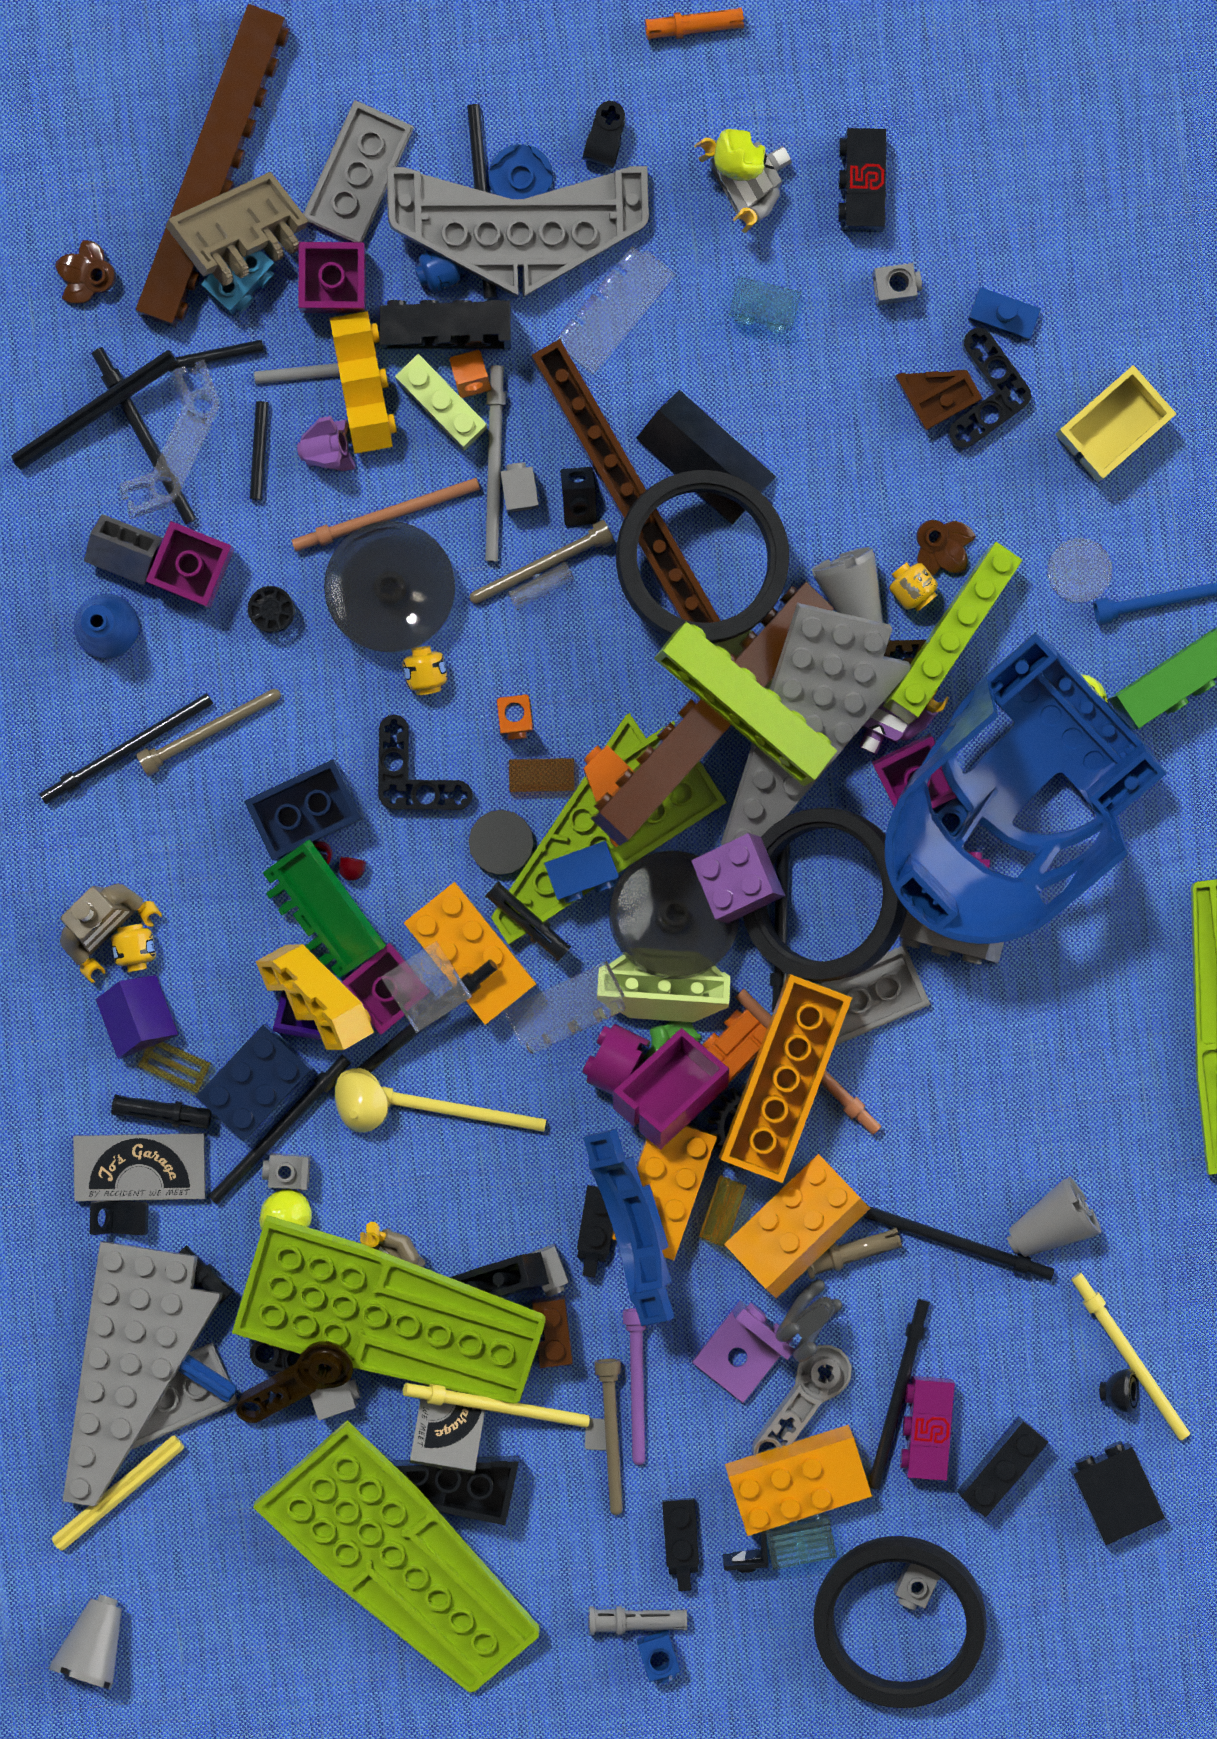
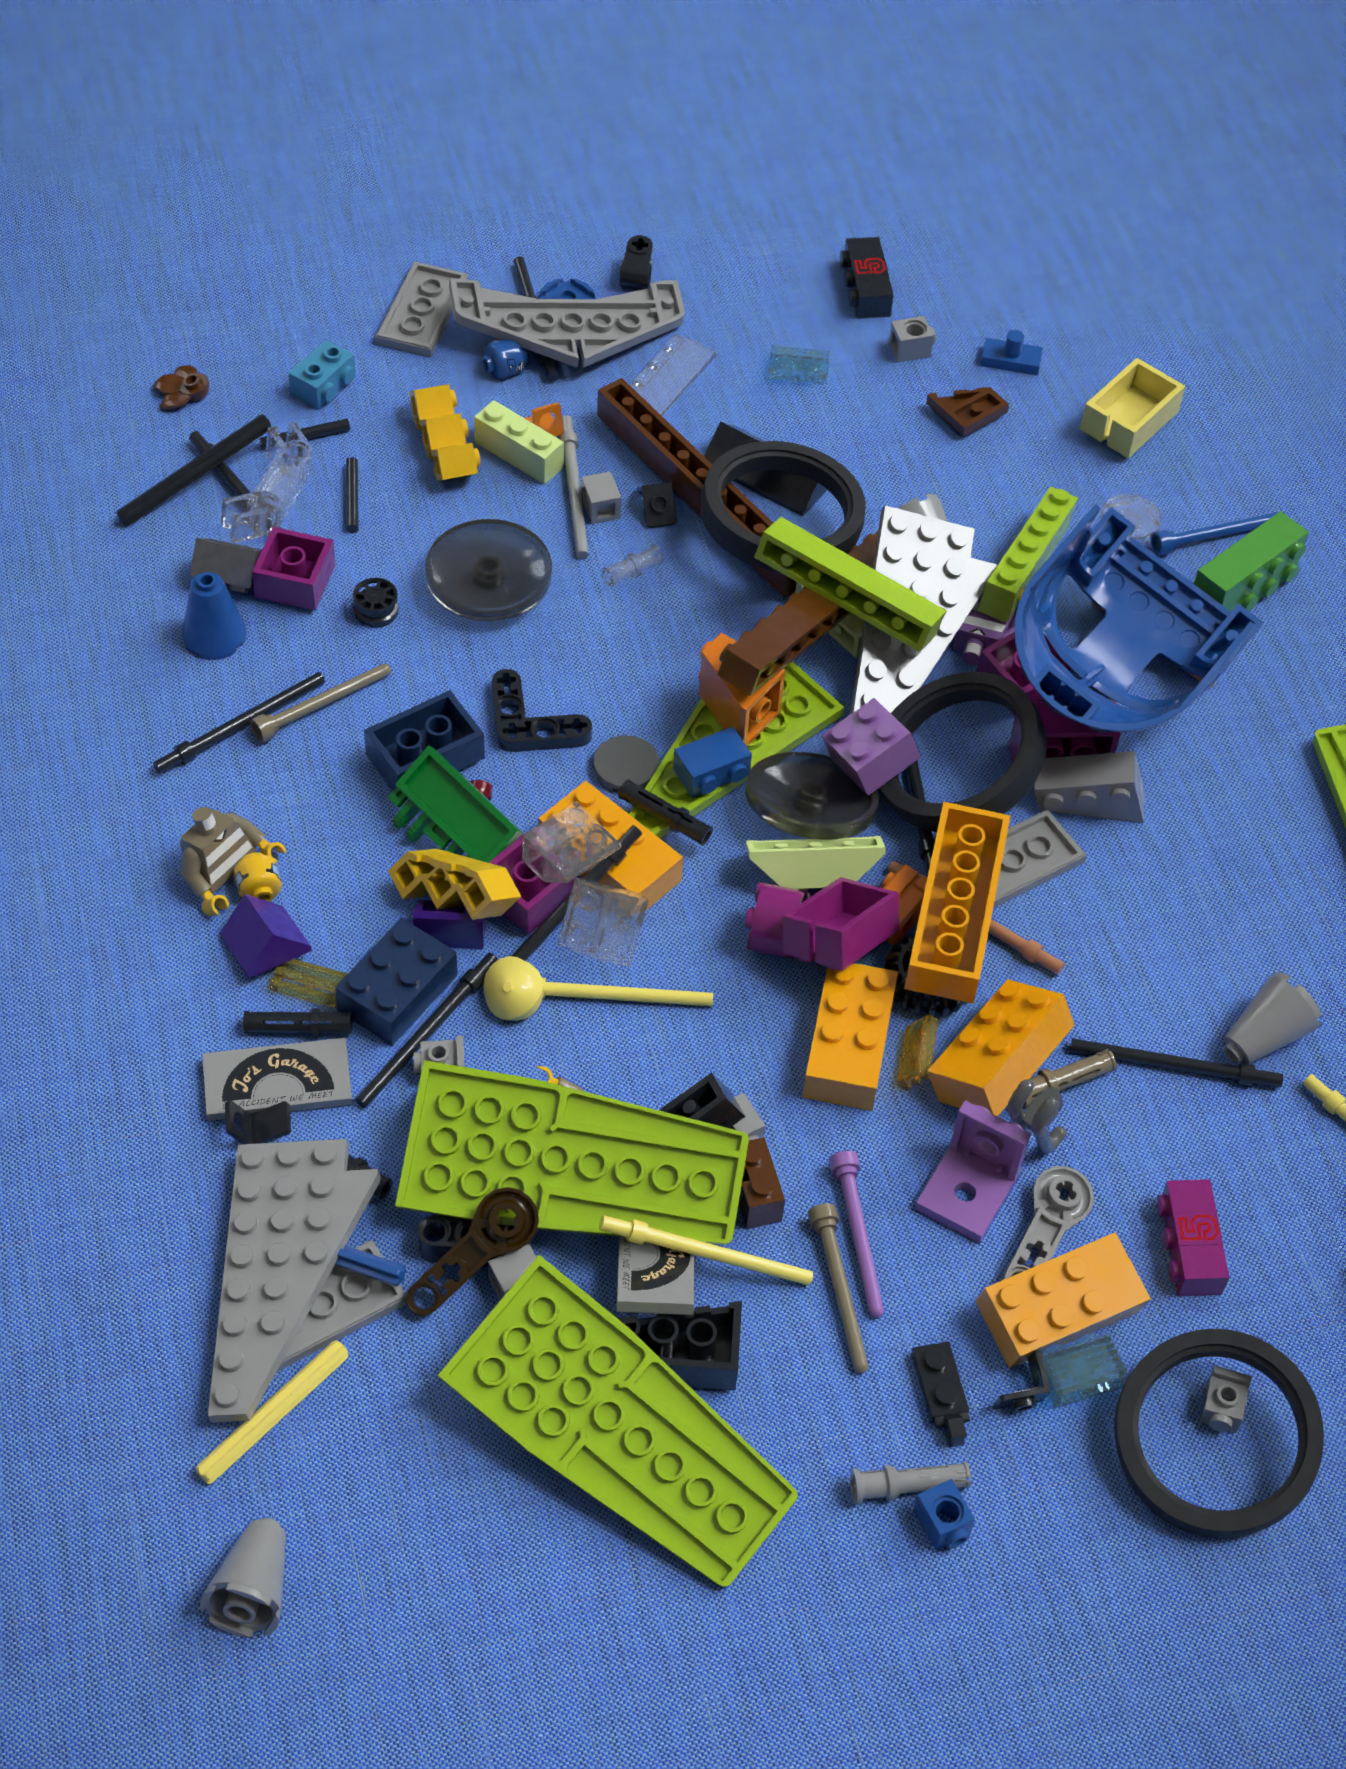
camera: 15 degrees left, 35 degrees down
reddish brown brick [136,4,290,328] -> none
dark tan hinge [165,172,309,286] -> none
light grey bar [254,363,340,384] -> none
nougat bar [291,478,480,552] -> none
medium lavender brick [297,416,356,471] -> none
magenta brick [298,242,366,313] -> none
black wedge [380,300,511,349] -> none
yellow head [402,646,448,695] -> none
dark tan piece [469,519,615,604] -> none
orange bracket [497,695,533,740] -> none
clear windscreen [504,961,625,1054] -> none
clear orange tile [509,758,575,792] -> none
black hinge [577,1184,613,1278] -> none
blue piece [583,1128,674,1326] -> none
light grey sticker [585,1418,606,1450] -> none
orange pin [645,7,744,40] -> none
torso [694,138,792,233] -> none
neon yellow hair [714,129,765,181] -> none
black bar [868,1298,930,1490] -> none
yellow head [889,562,938,612] -> none
reddish brown plate [916,520,976,576] -> none
black beam [948,328,1031,449] -> none
black brick [957,1416,1048,1517] -> none
none -> clear slope [557,877,649,967]

